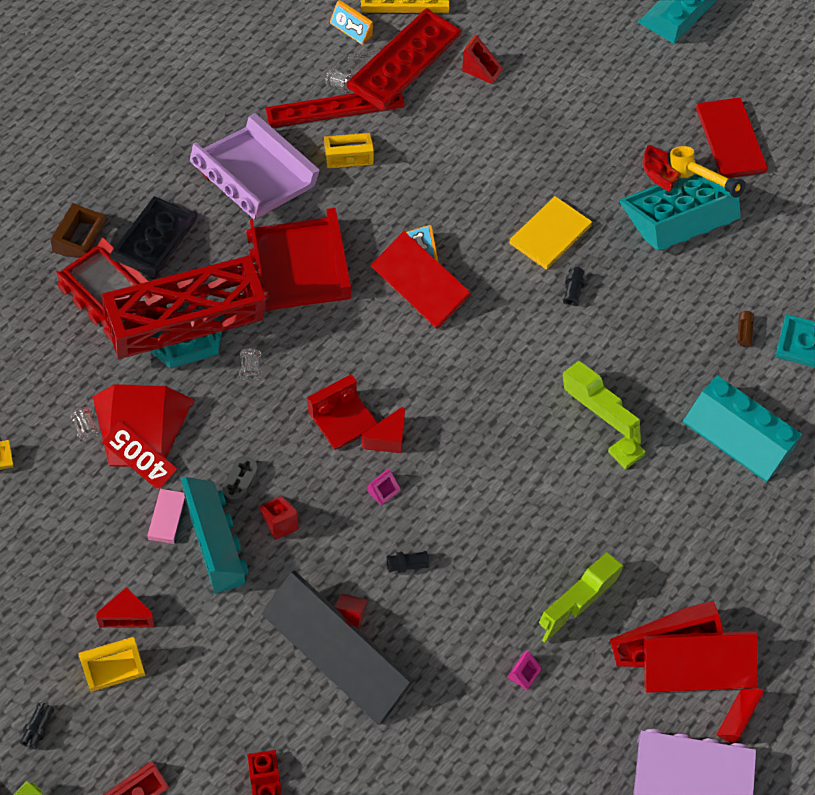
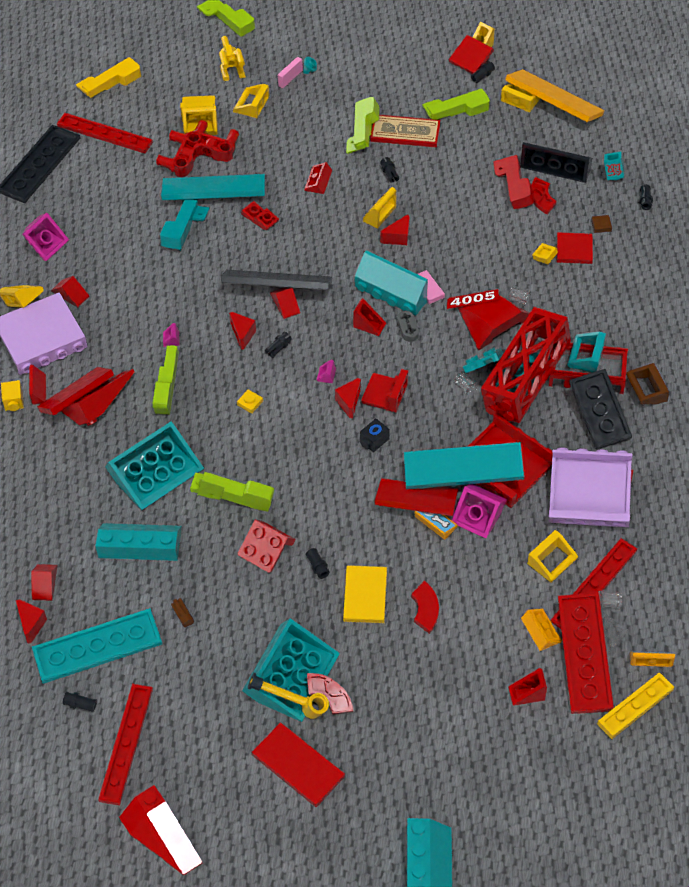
camera: 145 degrees right, 5 degrees down
none -> yellow brick [1,380,24,411]
none -> teal slope [105,421,204,511]
none -> red slope [229,312,256,350]
none -> yellow plate [237,390,263,413]
none -> bracket [238,519,296,573]
none -> black brick [360,418,390,453]
none -> teal tile [404,442,524,489]
none -> red tile [411,580,439,634]
none -> dark pink slope [452,484,507,538]
none -> teal wing [463,348,504,373]
none -> light orange slope [521,609,562,651]
none -> teal tile [567,332,606,373]

